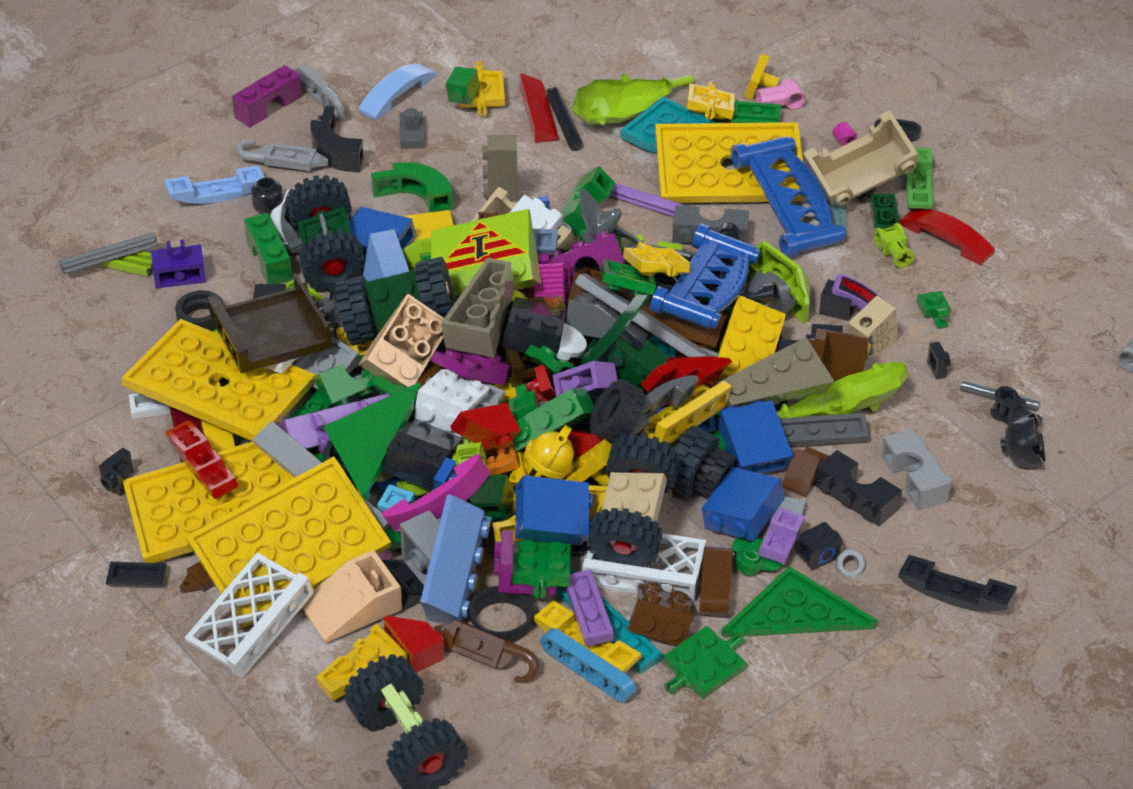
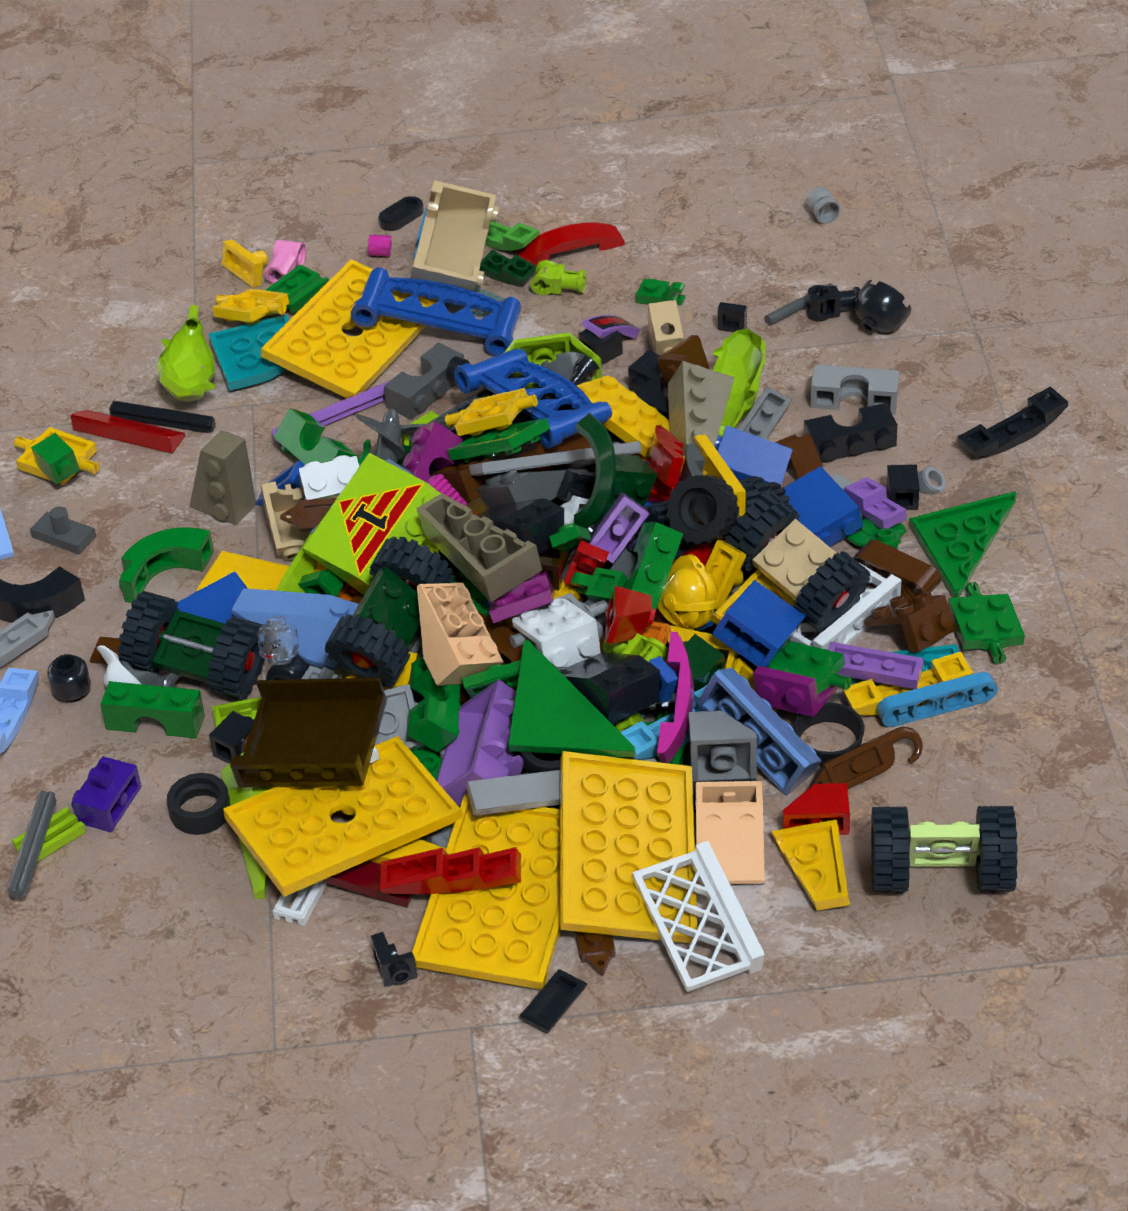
camera: 55 degrees left, 0 degrees up
none -> clear head [257,617,299,665]

